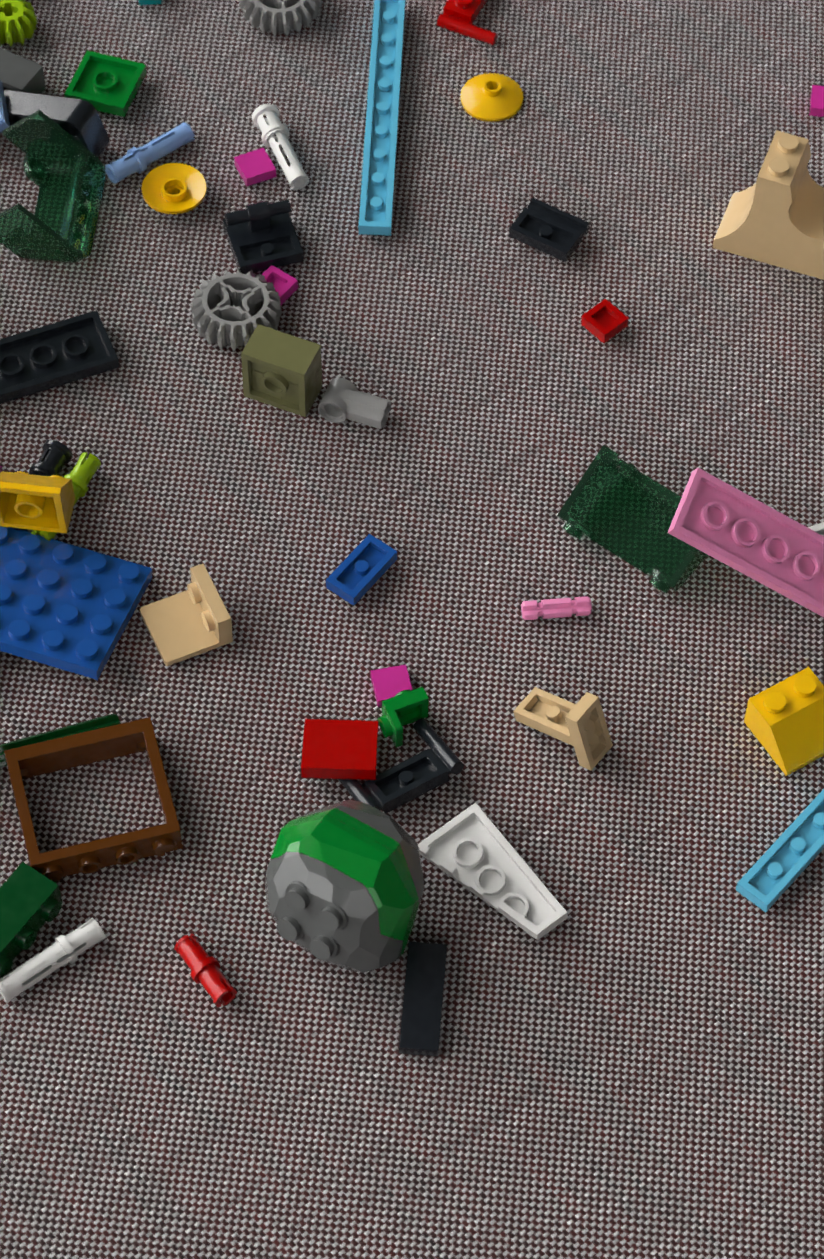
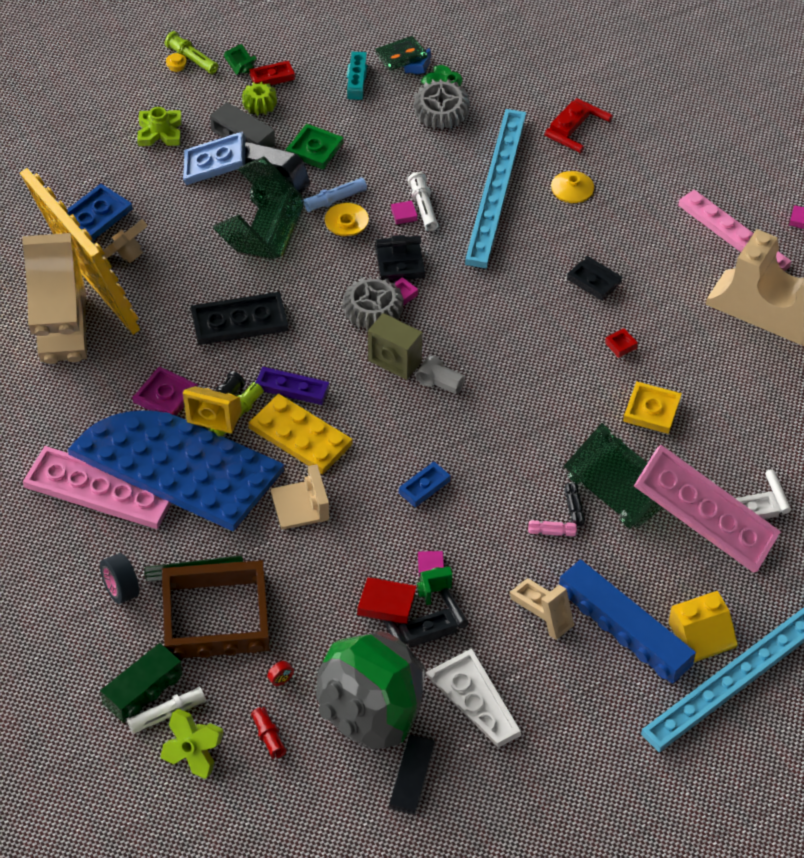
camera: 10 degrees right, 5 degrees down
none -> lime plant [160,709,224,779]
none -> yellow plate [248,393,353,475]
none -> dark purple plate [255,367,329,405]
none -> red tile [267,661,294,686]
none -> blue brick [559,559,696,684]
none -> black axle [564,483,585,526]
none -> yellow plate [623,381,682,434]
none -> bright pink plate [678,190,792,271]

